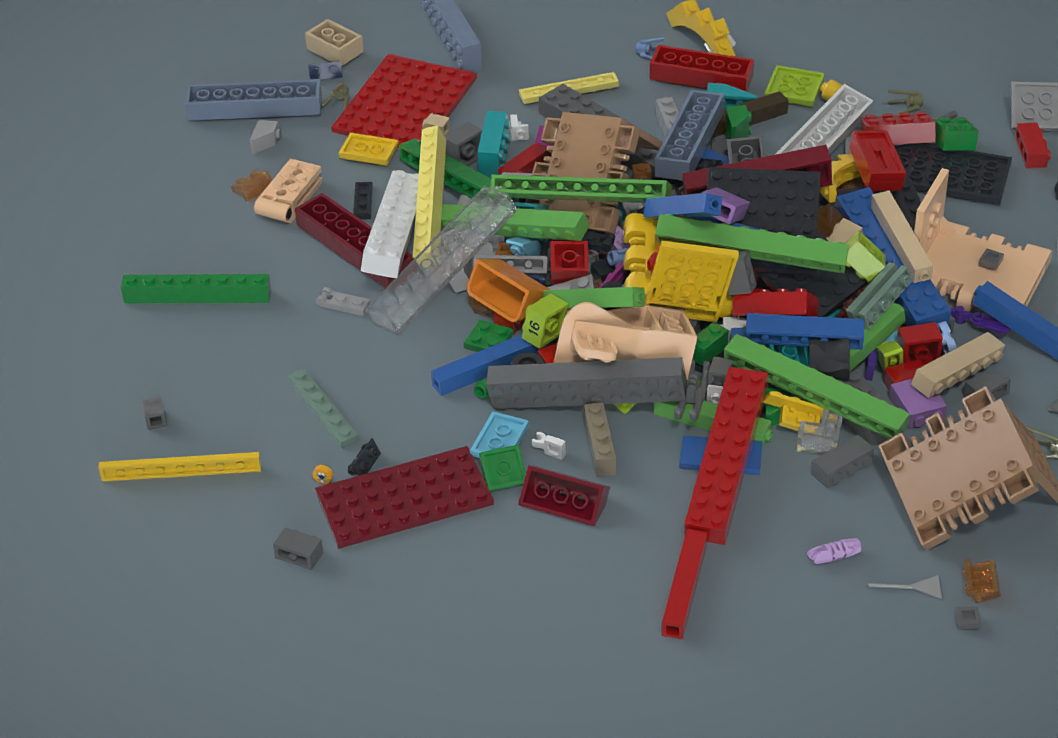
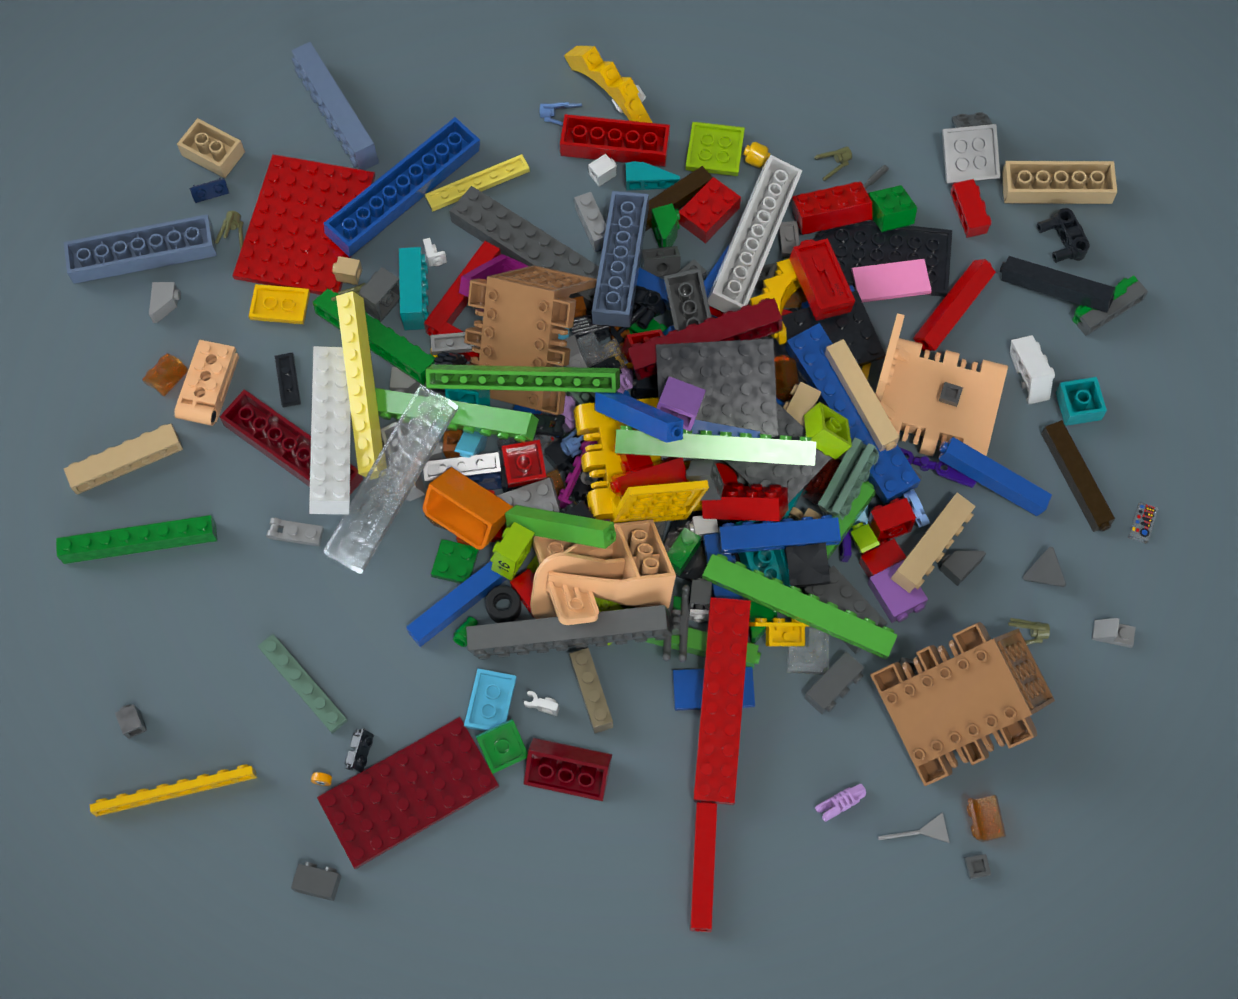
camera: 10 degrees left, 25 degrees up
none -> tan brick [64,424,183,495]
none -> blue brick [324,117,480,257]
none -> white brick [588,154,617,186]
none -> red brick [678,177,741,244]
none -> bright pink tile [852,259,932,302]
none -> red brick [913,259,996,351]

